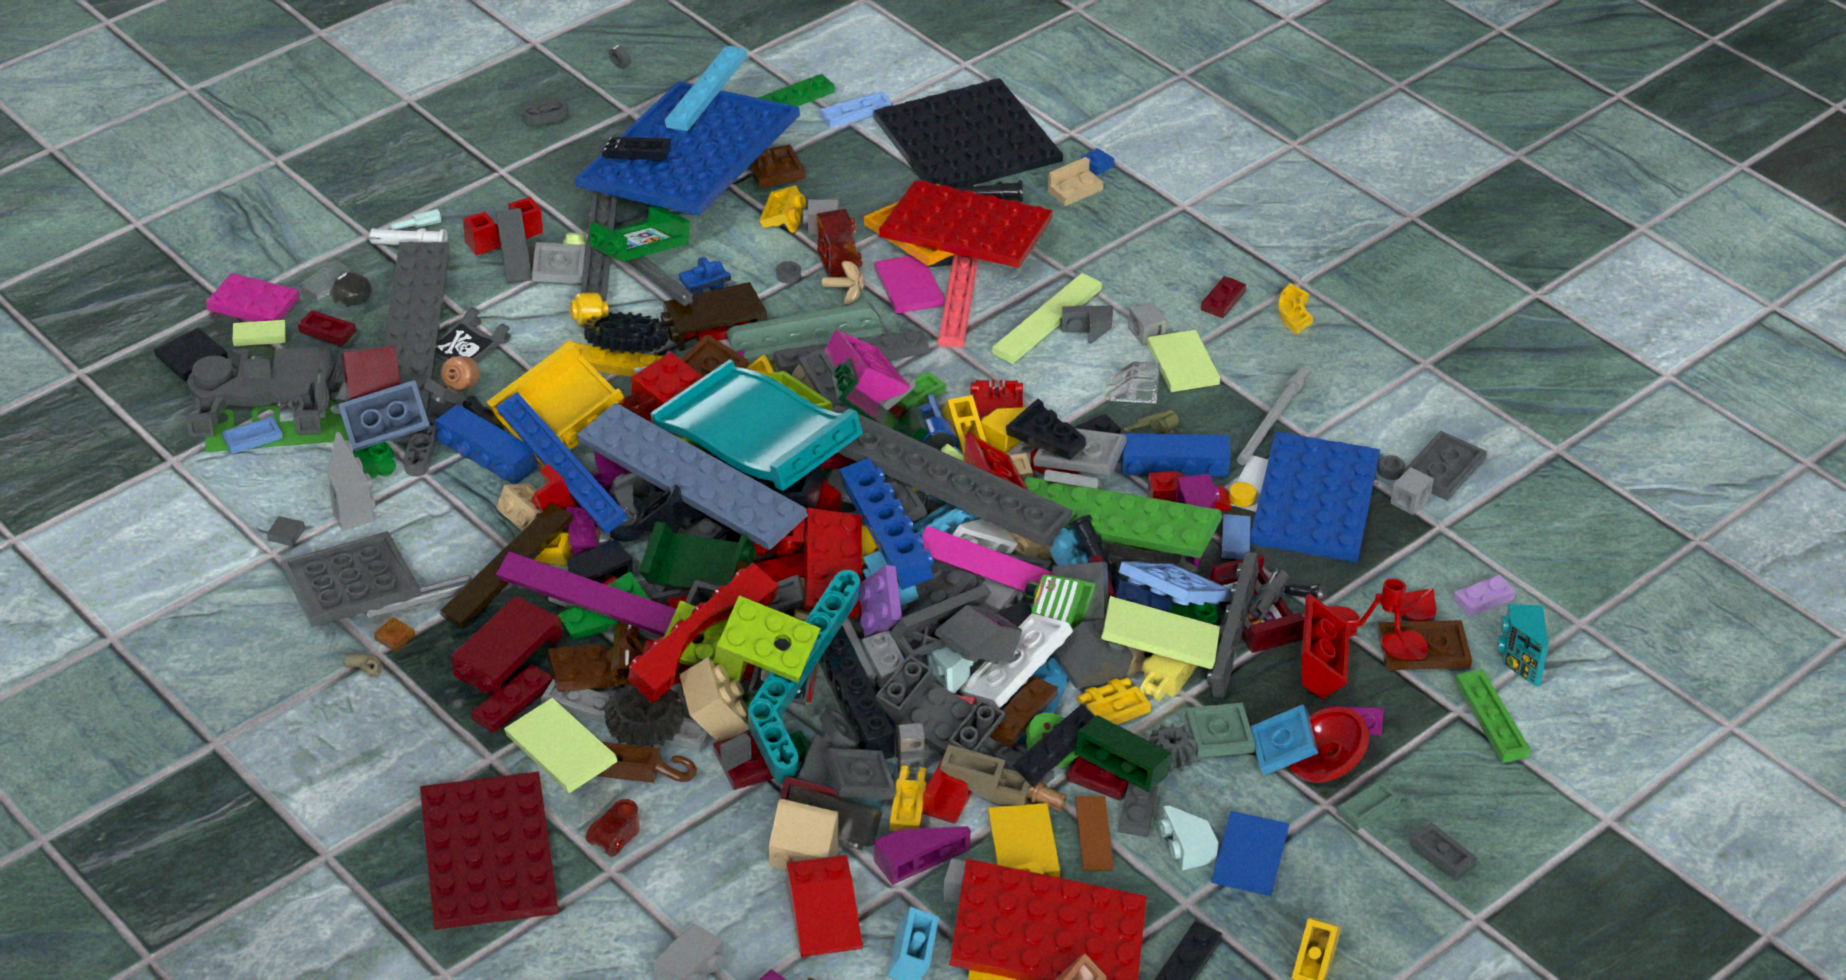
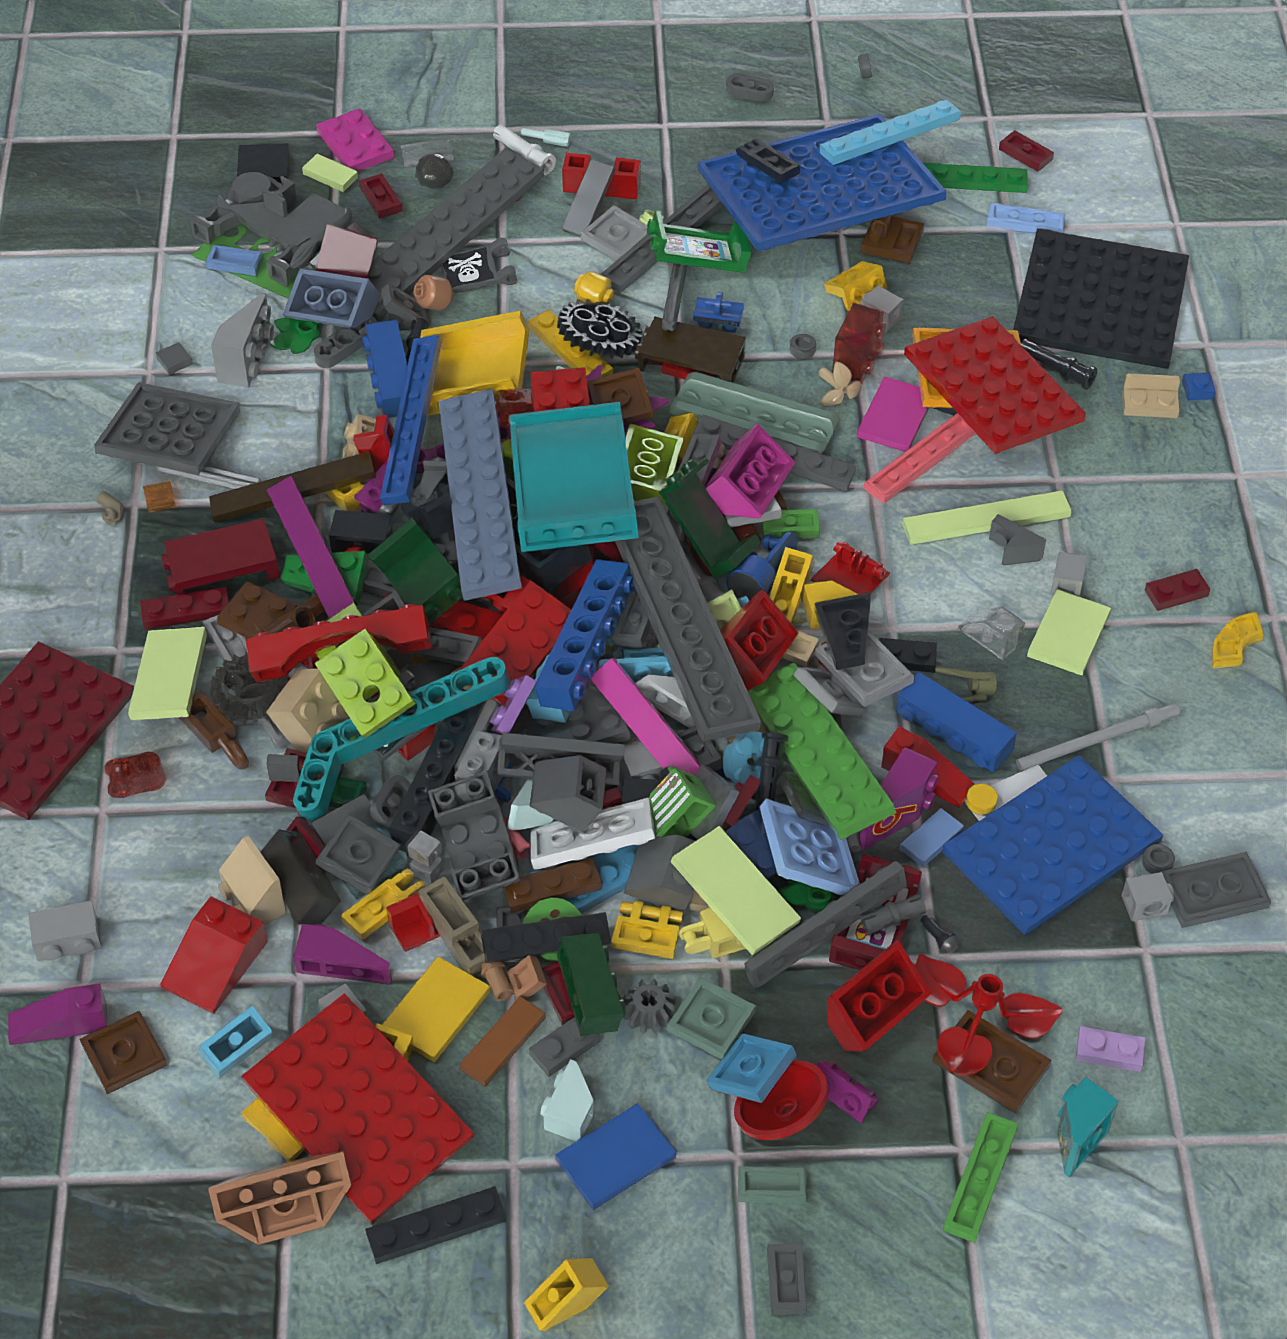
camera: 40 degrees right, 10 degrees up
none -> nougat plate [507,955,547,1000]
none -> dark red plate [999,130,1054,172]

